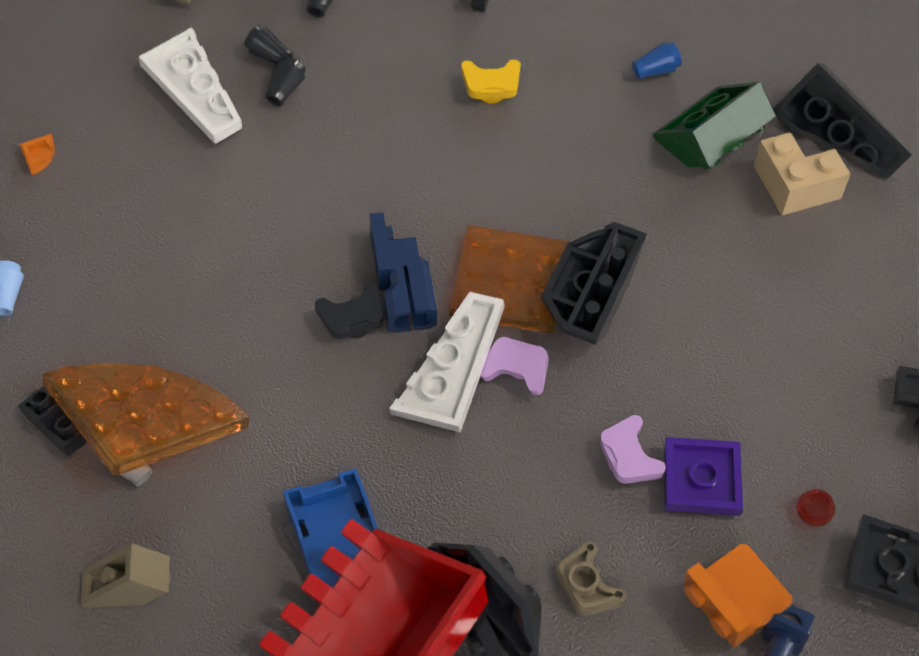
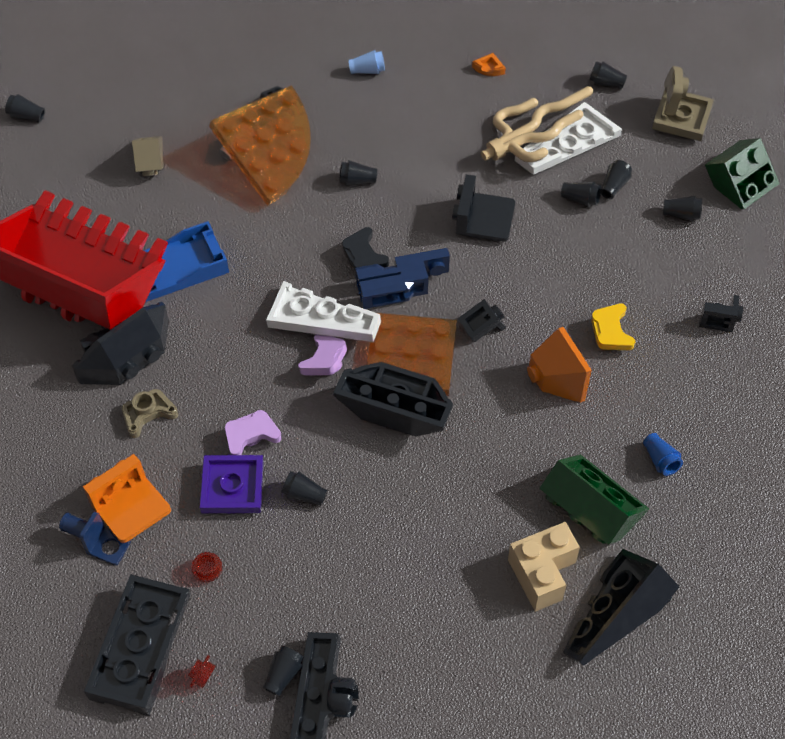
camera: 90 degrees right, 0 degrees up
none -> black cone [281,471,328,506]
none -> black cone [339,160,377,186]
none -> black bracket [452,174,515,242]
none -> black bracket [458,299,506,342]
none -> tan plant [481,86,593,162]
none -> orange slope [527,327,592,403]
none -> black cone [589,61,628,89]

